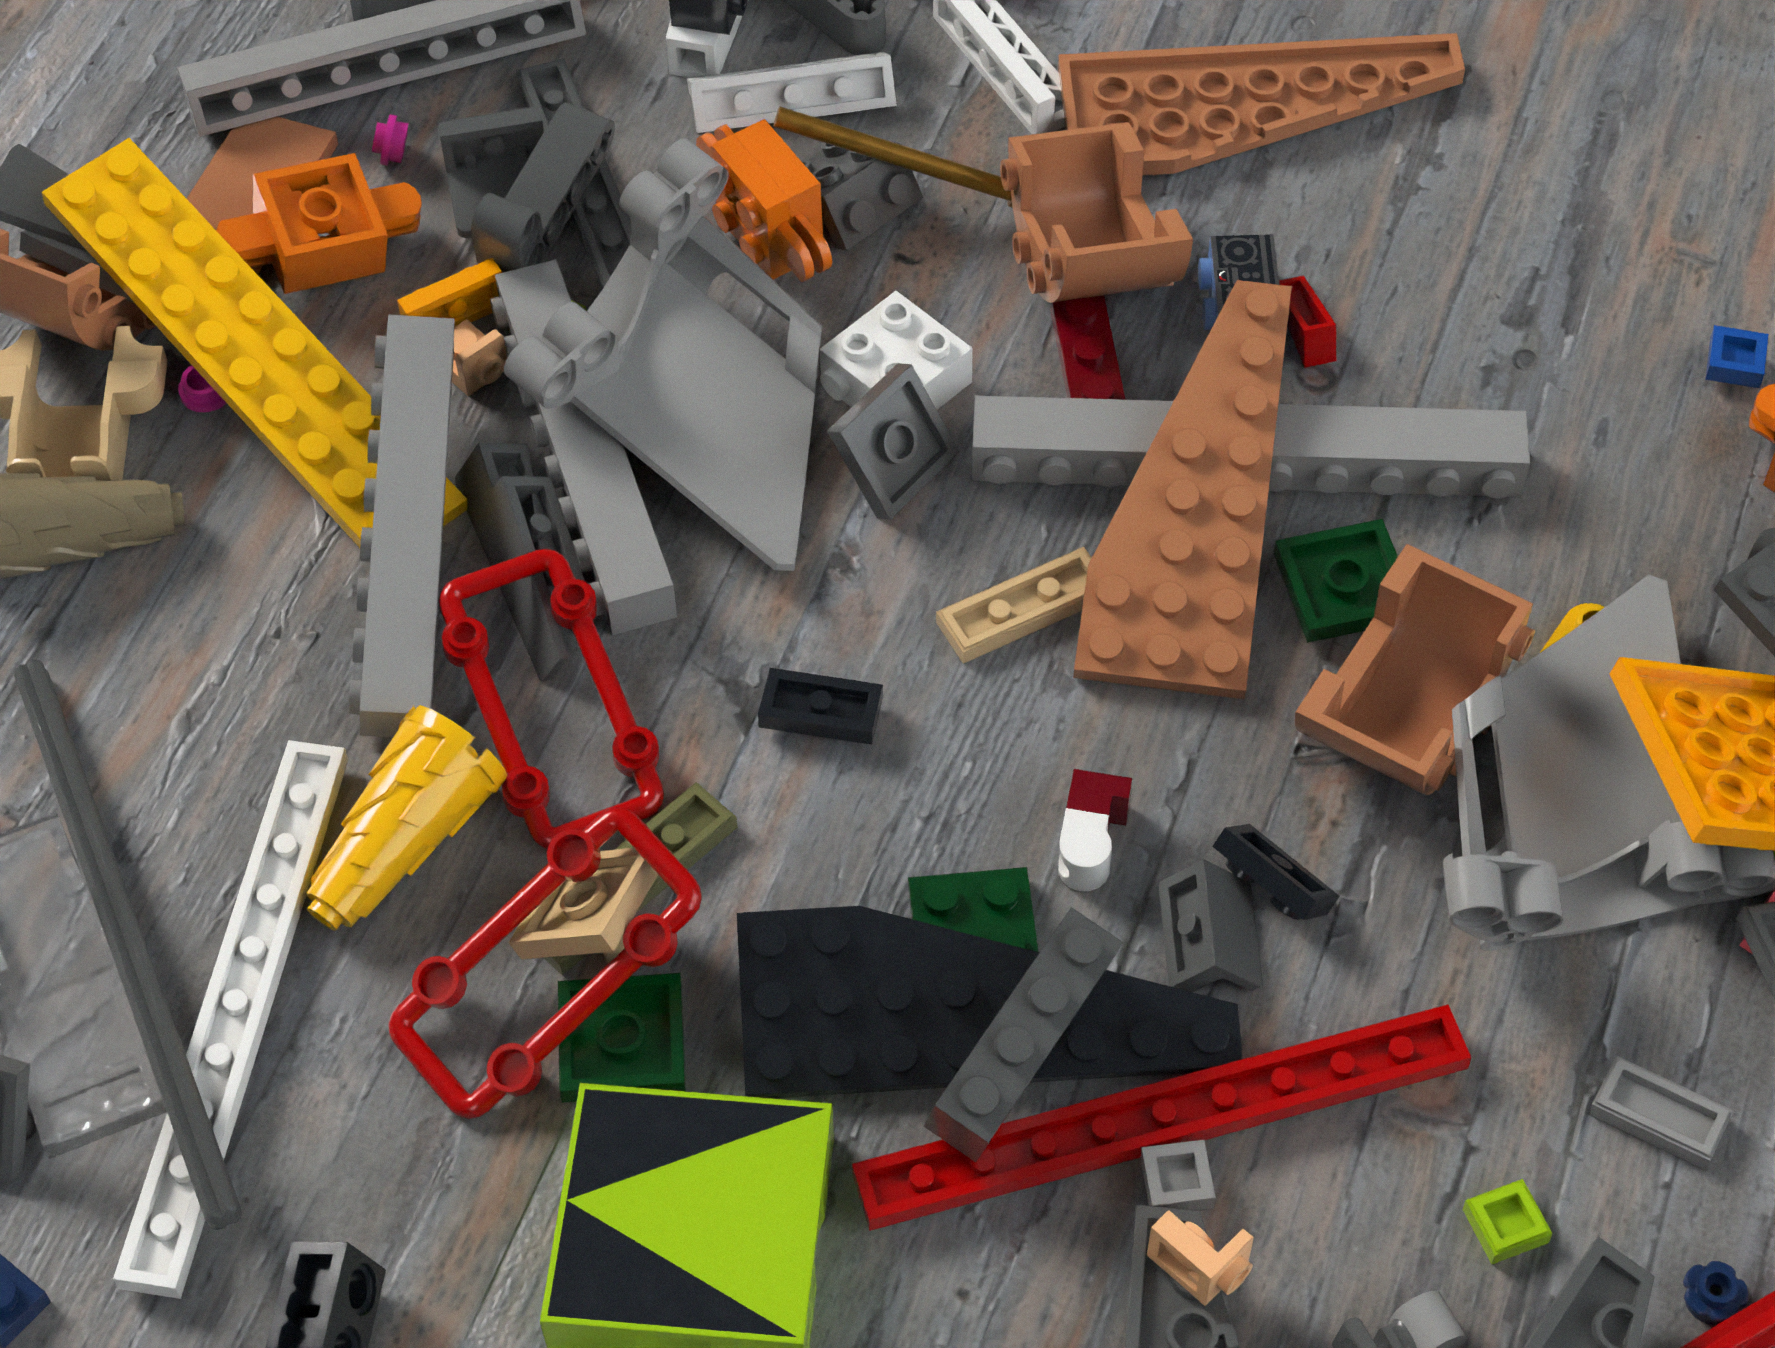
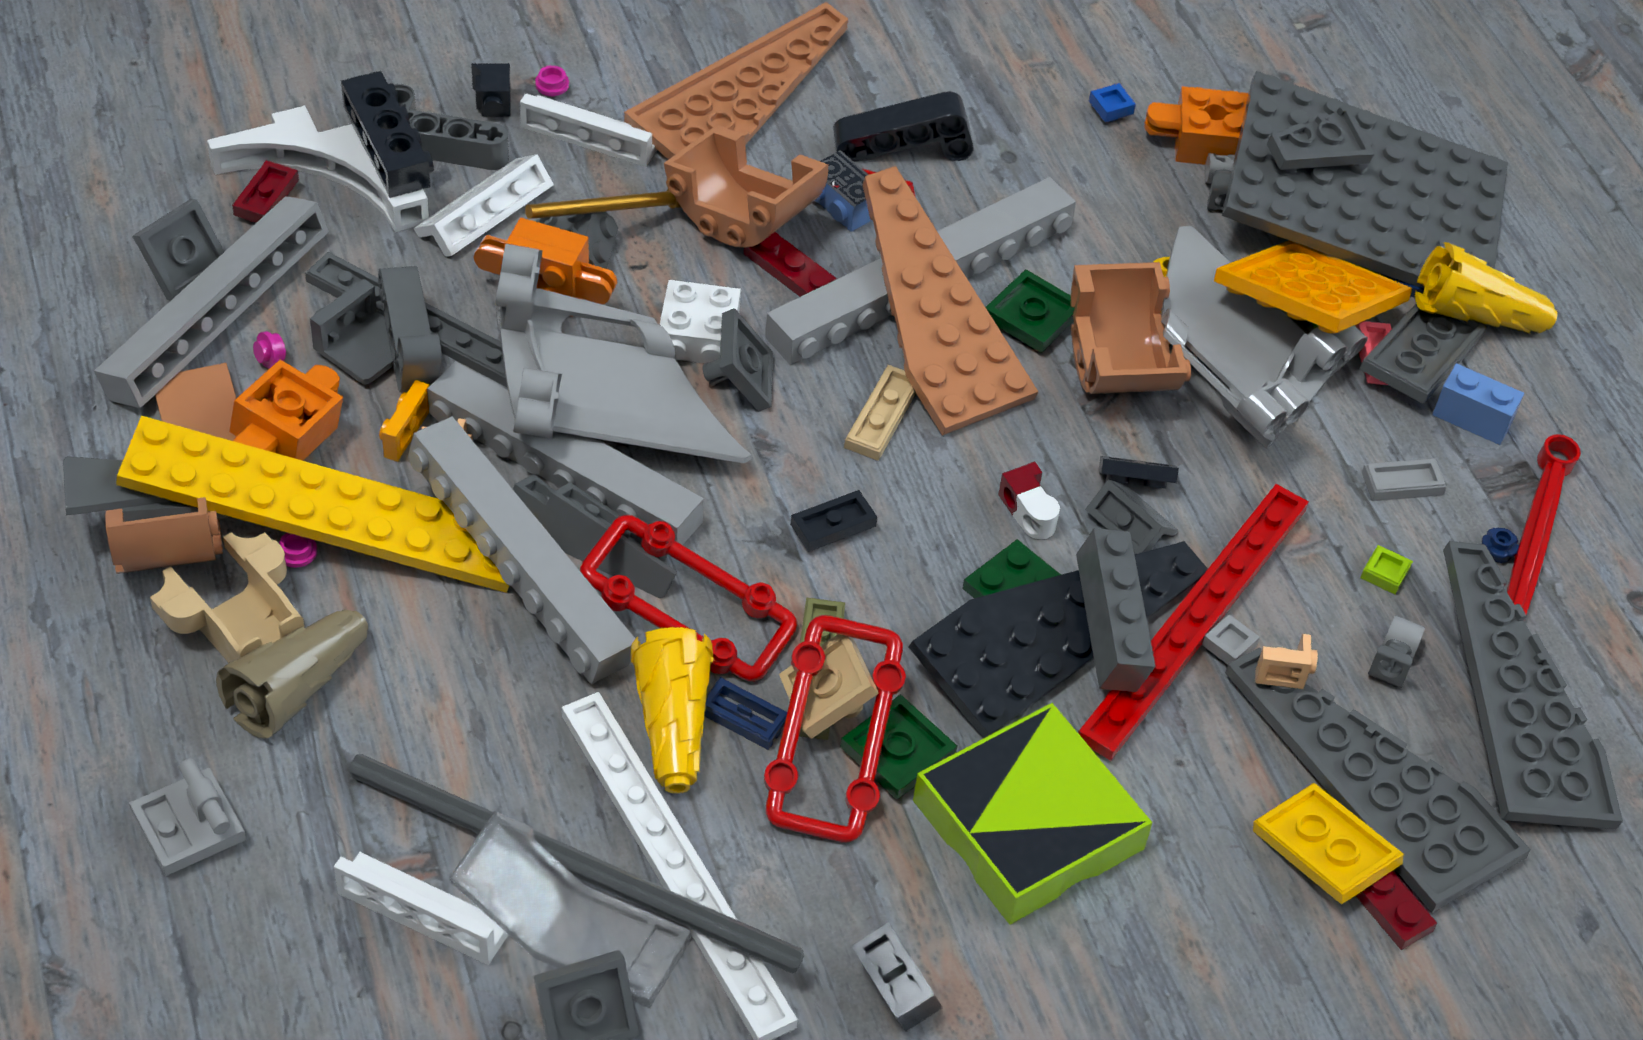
camera: 45 degrees left, 5 degrees down
none -> dark blue tile [704,677,787,750]
none -> black beam [833,91,973,162]

